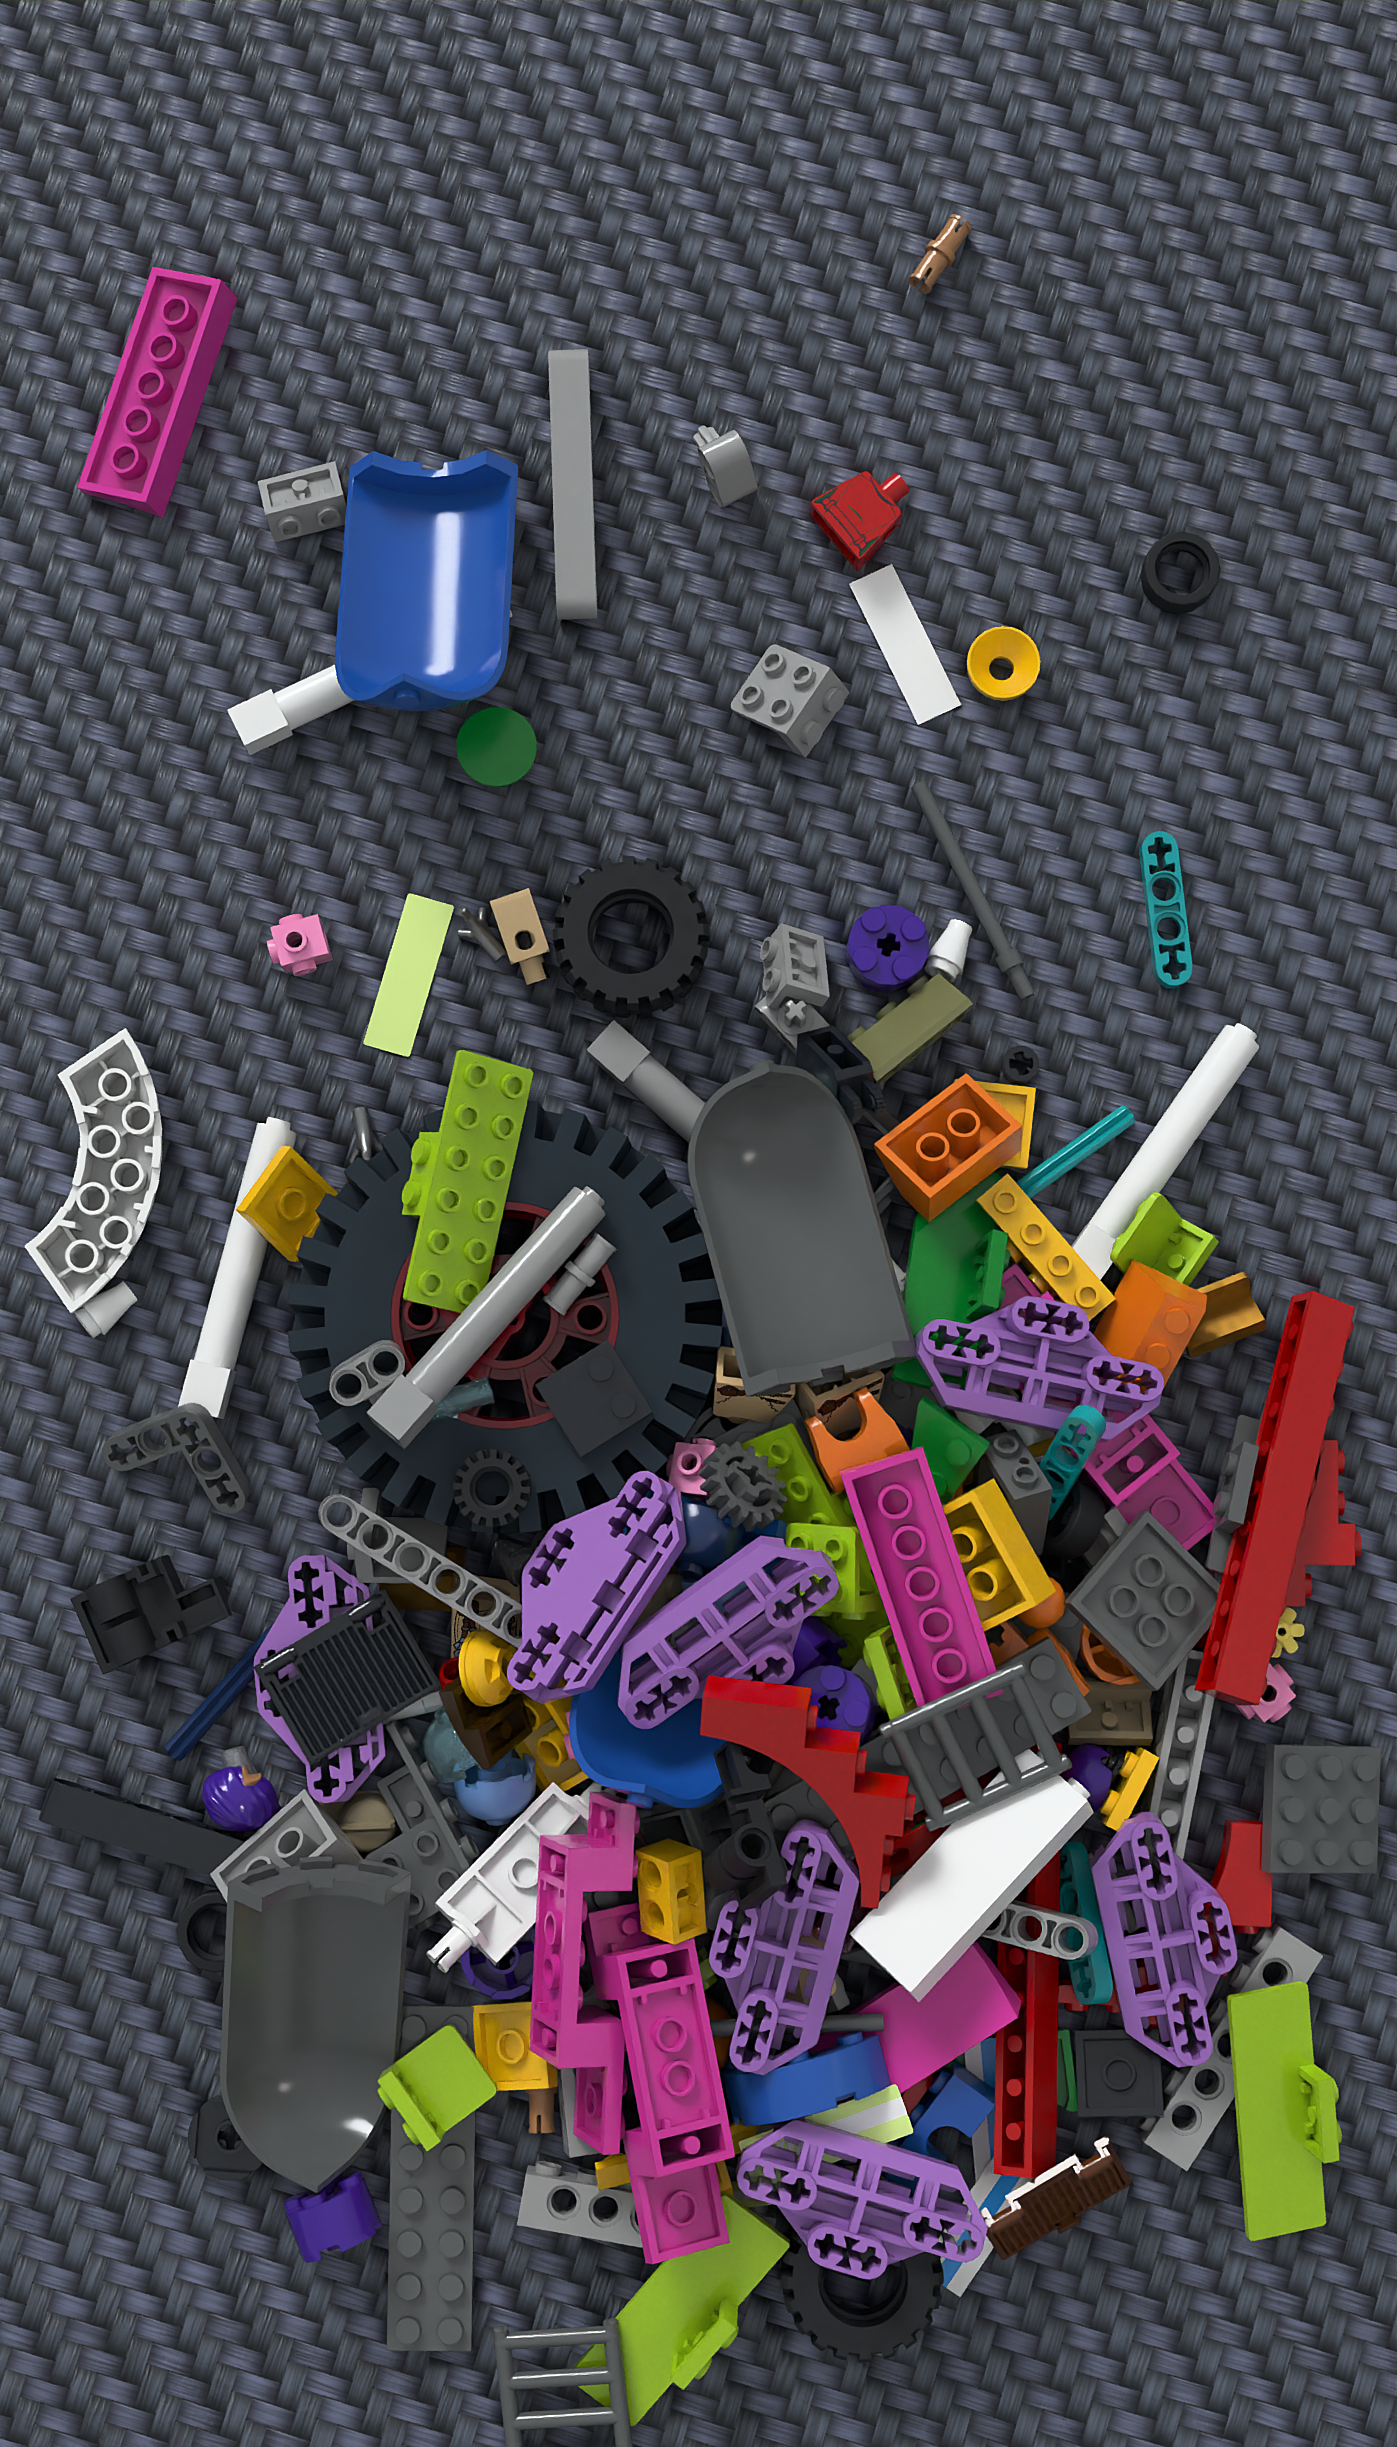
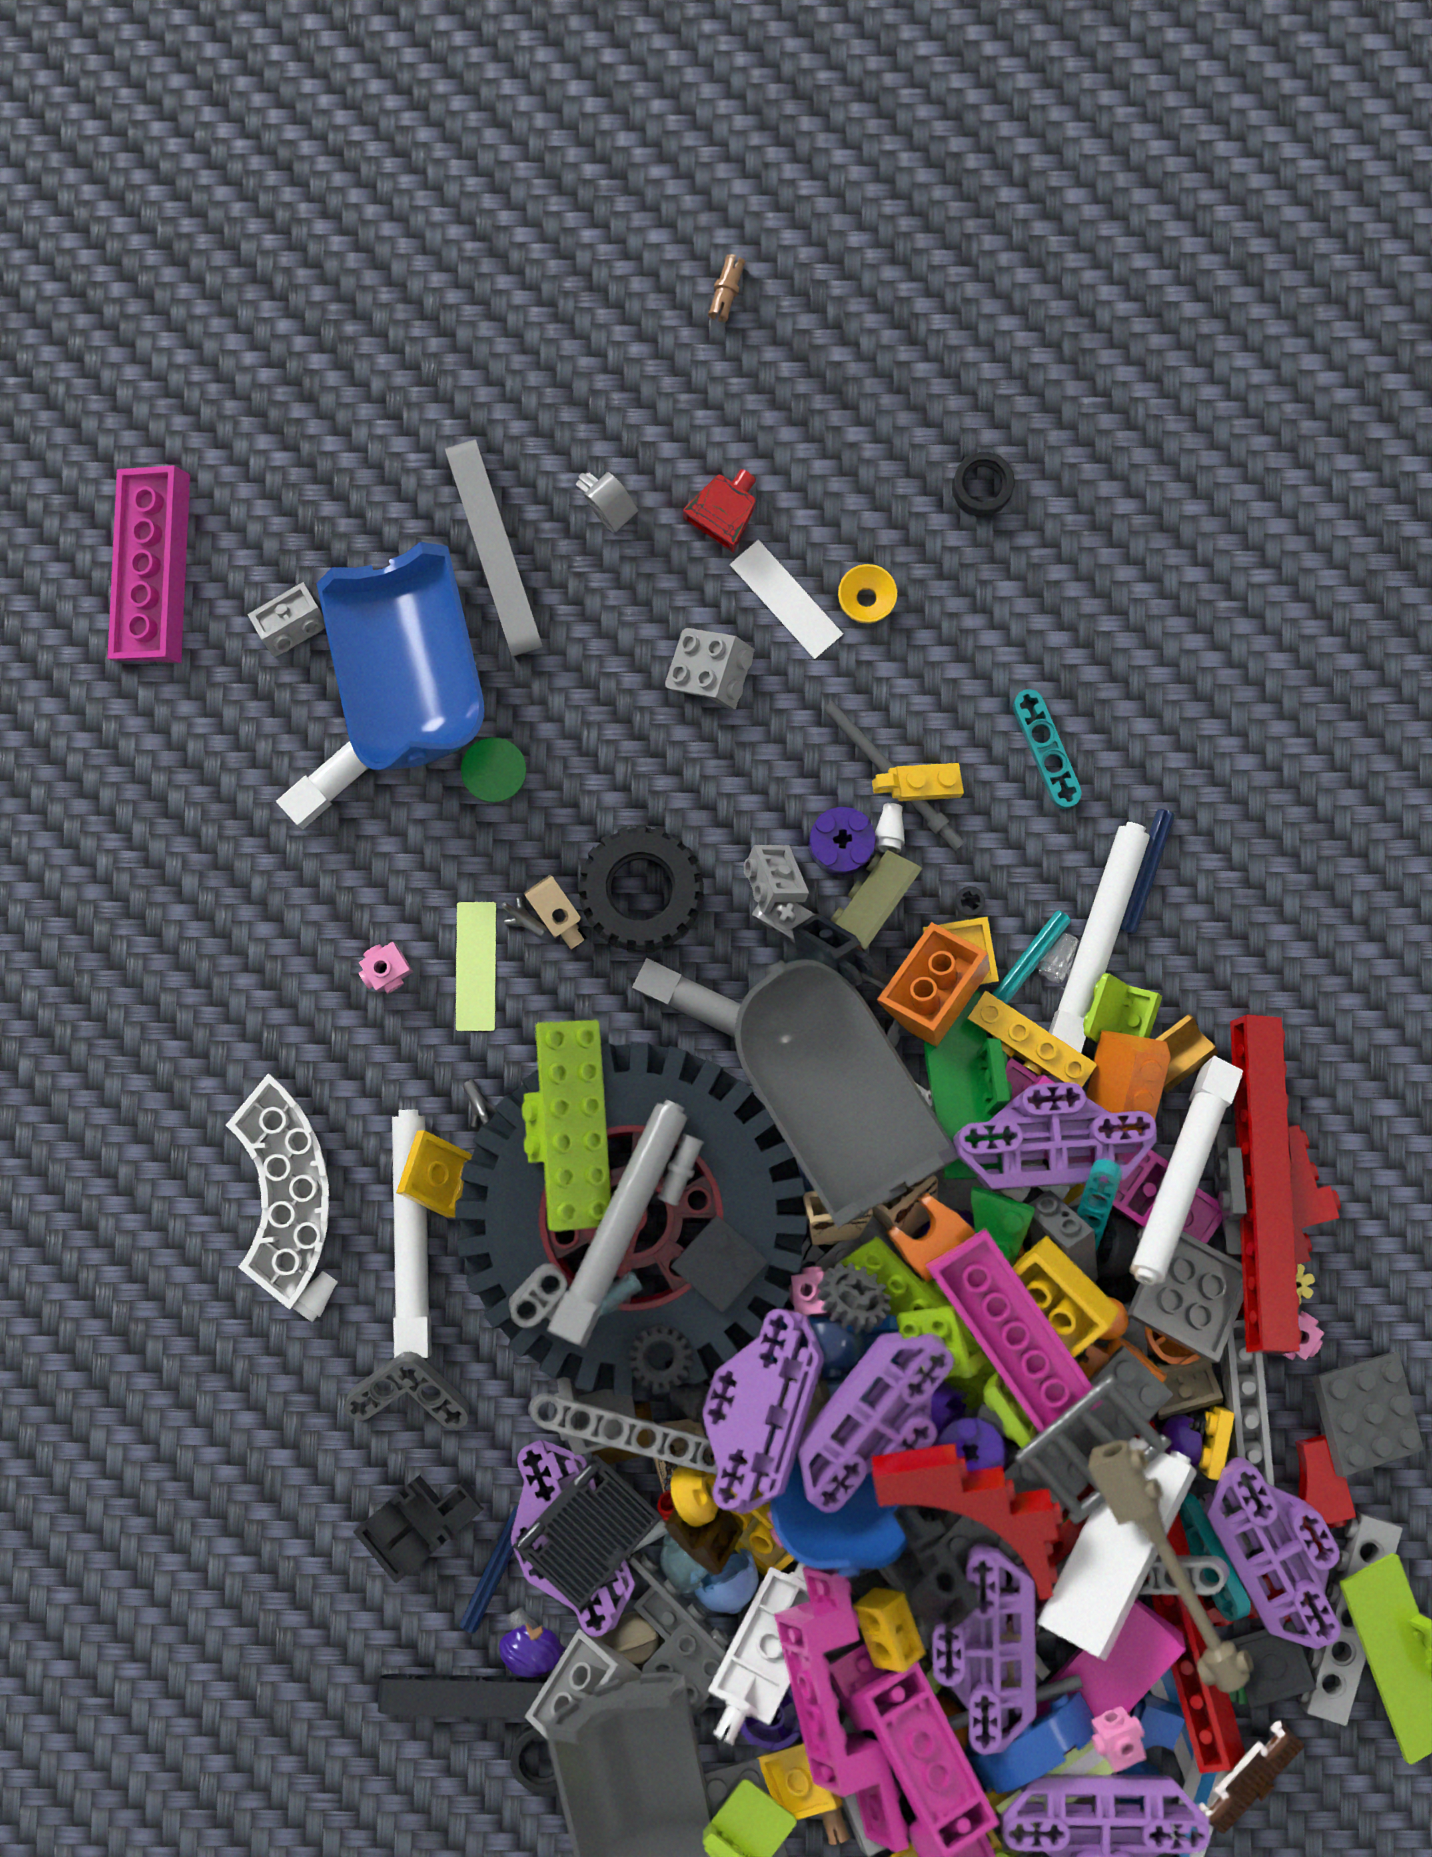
camera: 15 degrees left, 0 degrees up
none -> yellow hinge [872,763,964,801]
none -> clear cone [1038,933,1079,984]
none -> dark tan bar [1088,1441,1253,1692]
none -> bright pink brick [1091,1706,1146,1773]
none -> dark blue axle [1120,809,1175,934]
none -> white brick [1131,1056,1243,1285]

